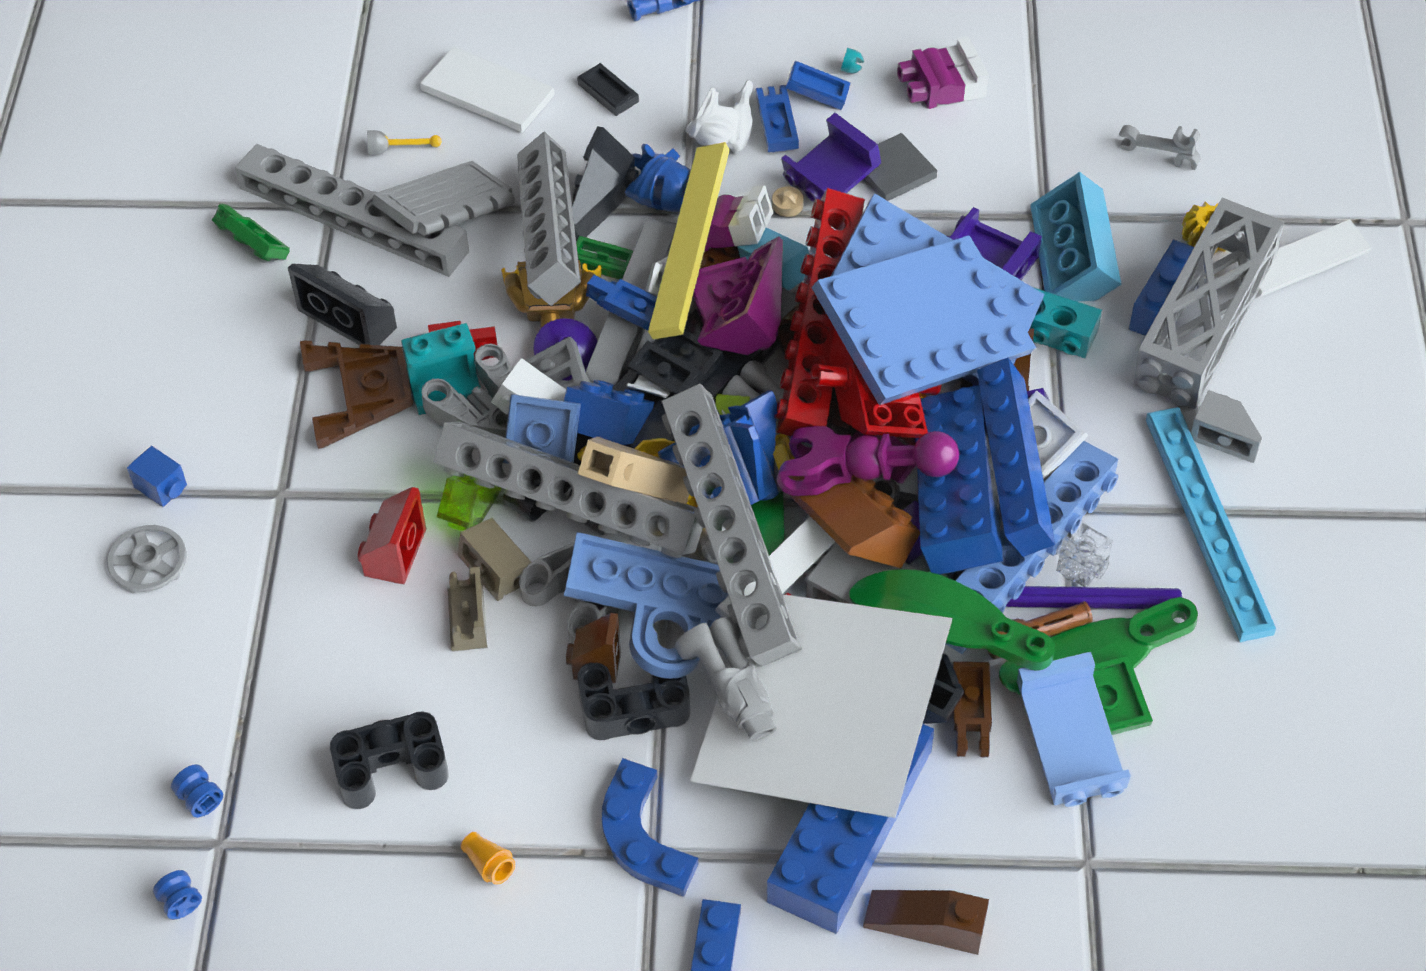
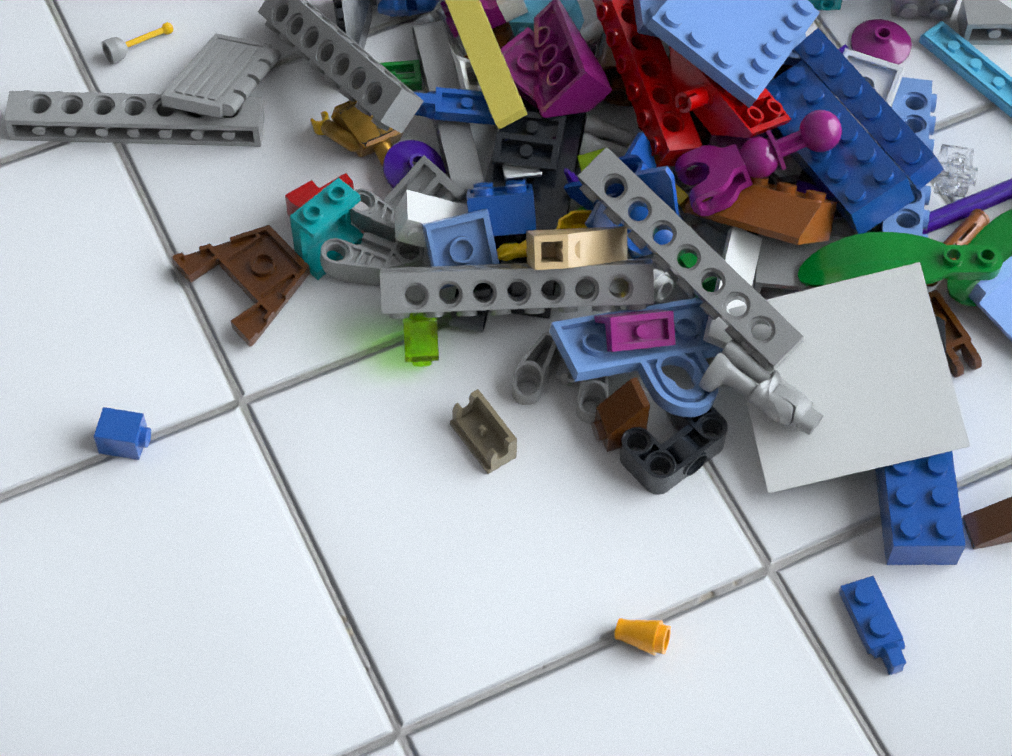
camera: 30 degrees left, 5 degrees up
light grey wheel [107,525,187,593] -> none
blue wheel [171,764,224,818] -> none
green hinge [212,204,290,261] -> none
black slope [288,264,397,345] -> none
black beam [330,711,449,809] -> none
red slope [358,487,427,585] -> none
dark tan hinge [458,518,532,601] -> none
blue plate [602,758,699,897] -> none
none -> magenta panel [594,309,676,352]
none -> magenta dish [851,19,912,65]

